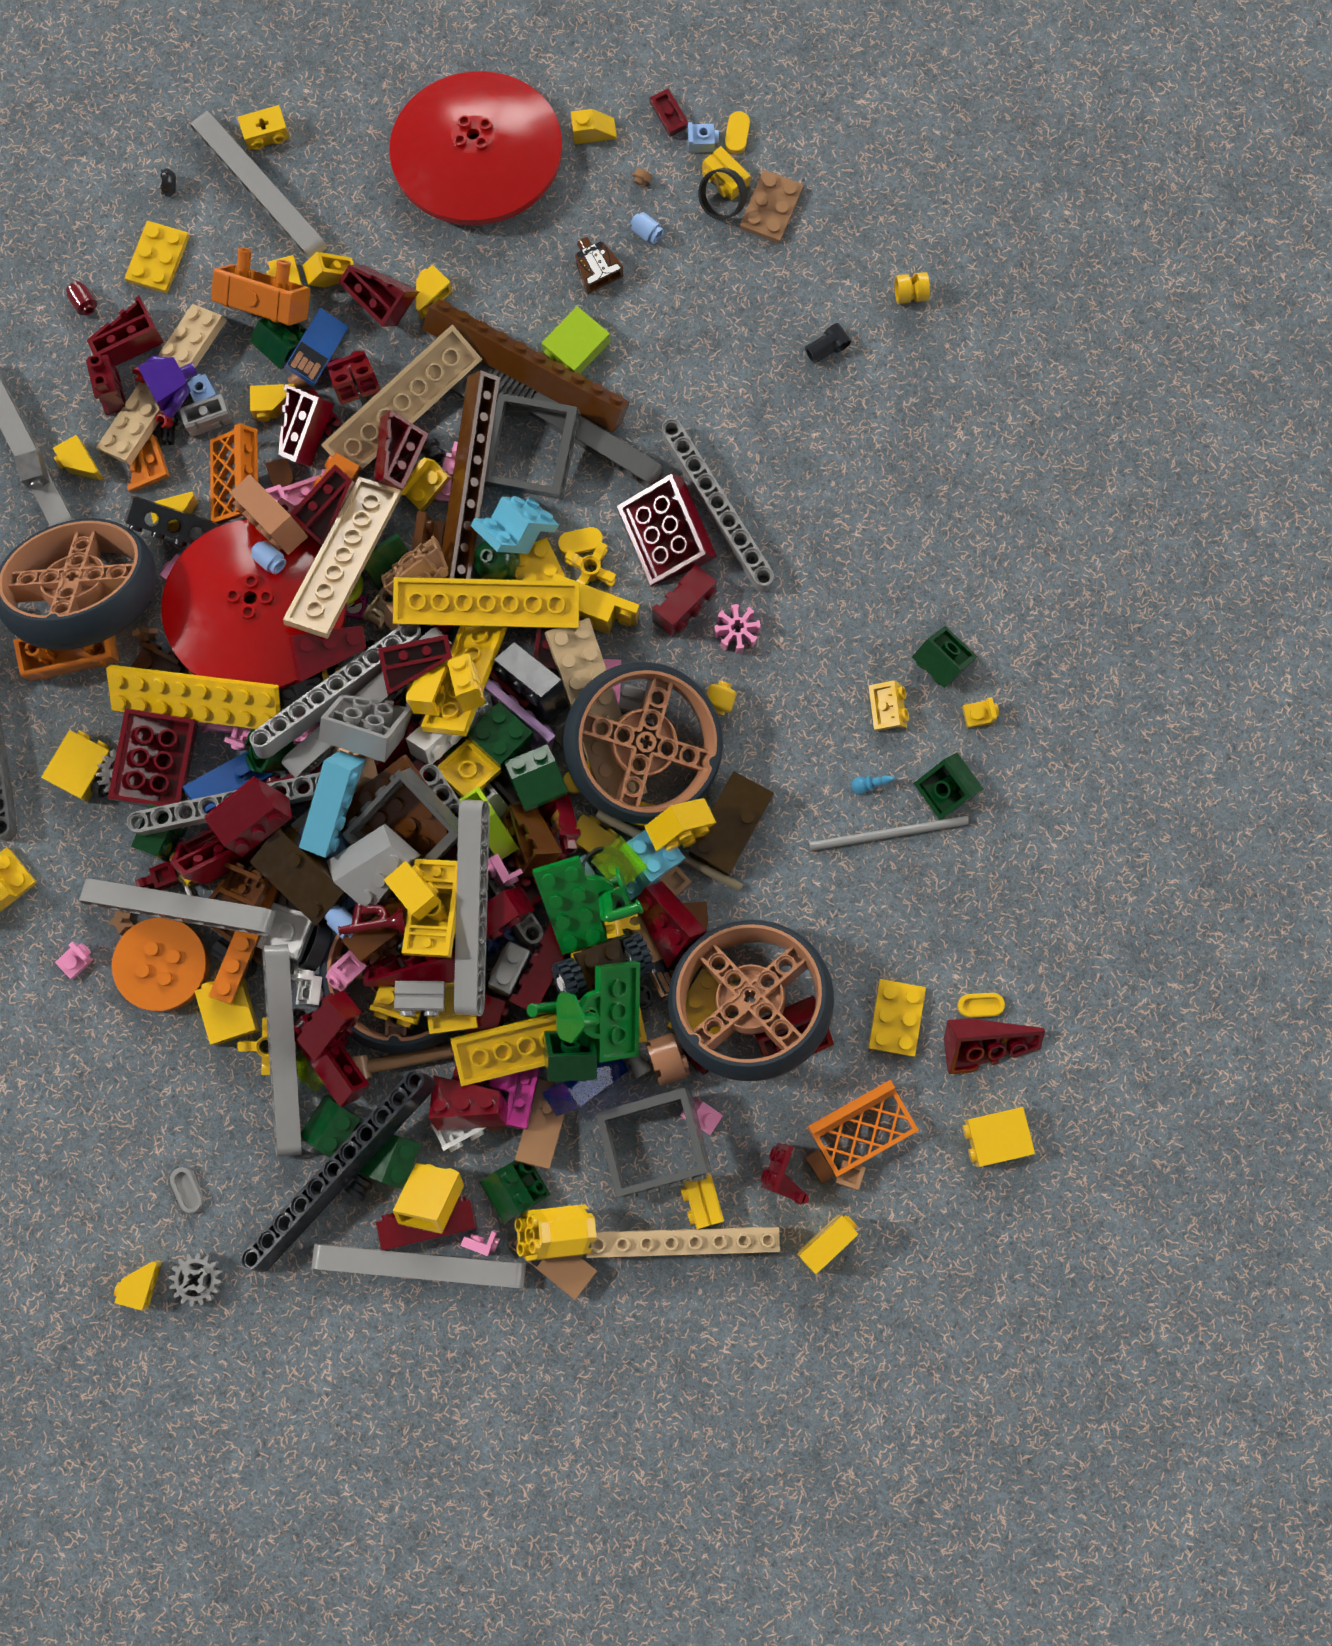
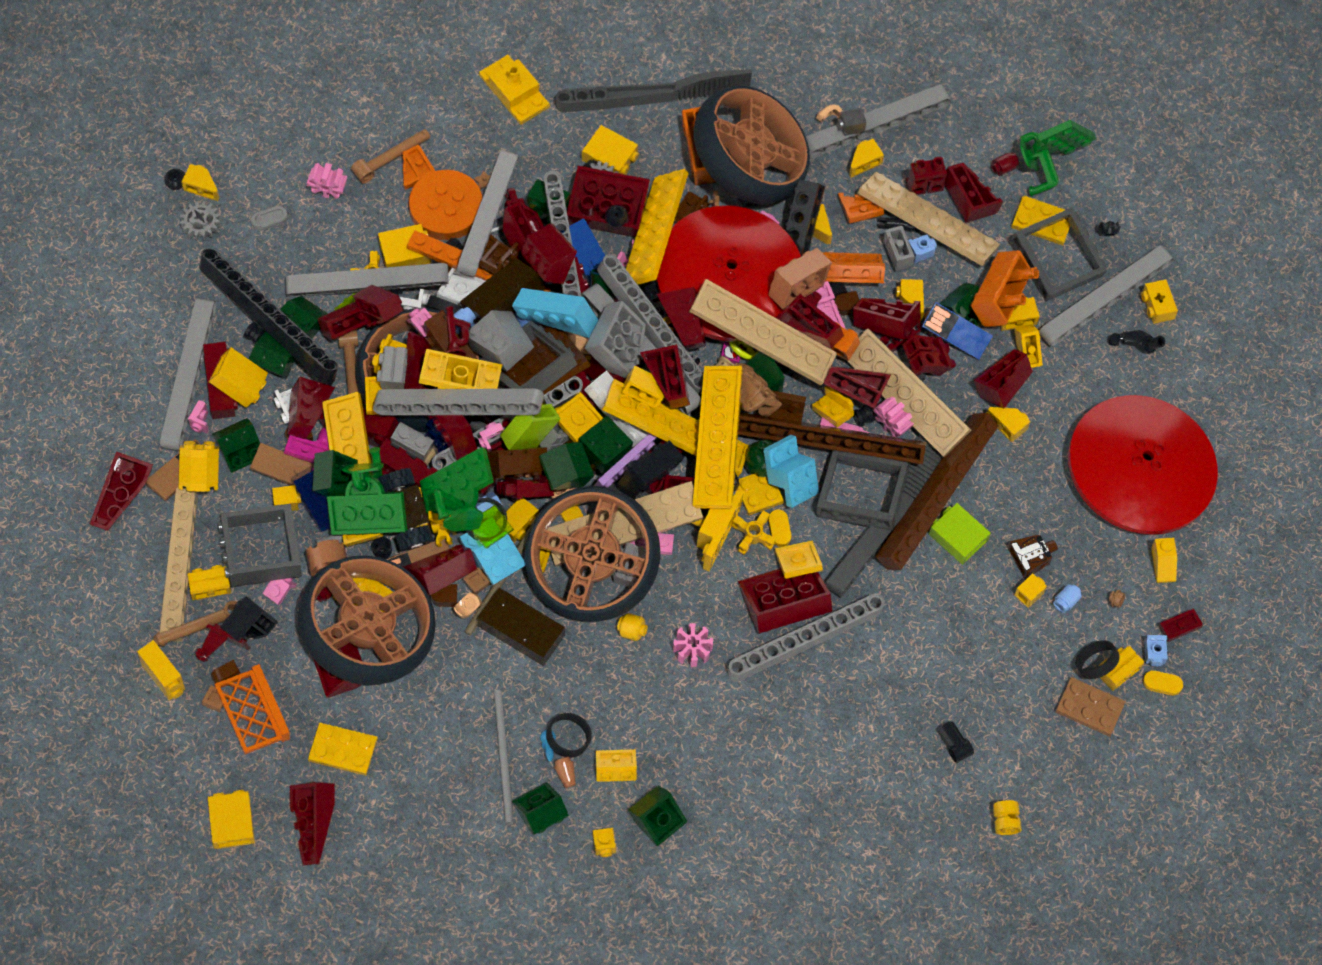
camera: 90 degrees right, 15 degrees down
bright pink bracket [55,942,93,980] -> none
dark purple torso [132,356,198,428] -> none
light blue brick [251,541,286,574] -> none
yellow brick [384,861,442,921] -> none
yellow brick [447,654,486,711] -> none
yellow brick [644,798,716,852] -> none
dark red wedge [652,565,717,637] -> none
yellow tile [957,993,1005,1018] -> none
none -> dark red wedge [90,451,153,531]
none -> medium nougat piece [153,601,237,646]
none -> black plate [164,168,185,190]
none -> black wedge [220,596,278,641]
none -> yellow brick [272,485,302,511]
none -> bright pink gear [307,163,347,198]
none -> medium nougat piece [351,129,430,184]
none -> orange wing [403,144,435,190]
none -> light nougat hair [453,592,482,619]
none -> black tyre [546,713,592,758]
none -> nougat cone [554,757,576,788]
none -> black plate [605,205,628,227]
none -> yellow plate [775,541,823,579]
none -> light nougat hair [816,104,843,122]
none -> bright pink gear [873,396,914,437]
none -> dark grey window [1011,207,1107,302]
none -> yellow brick [1014,573,1047,608]
none -> green plate [1020,120,1096,196]
none -> black arm [1109,330,1166,353]

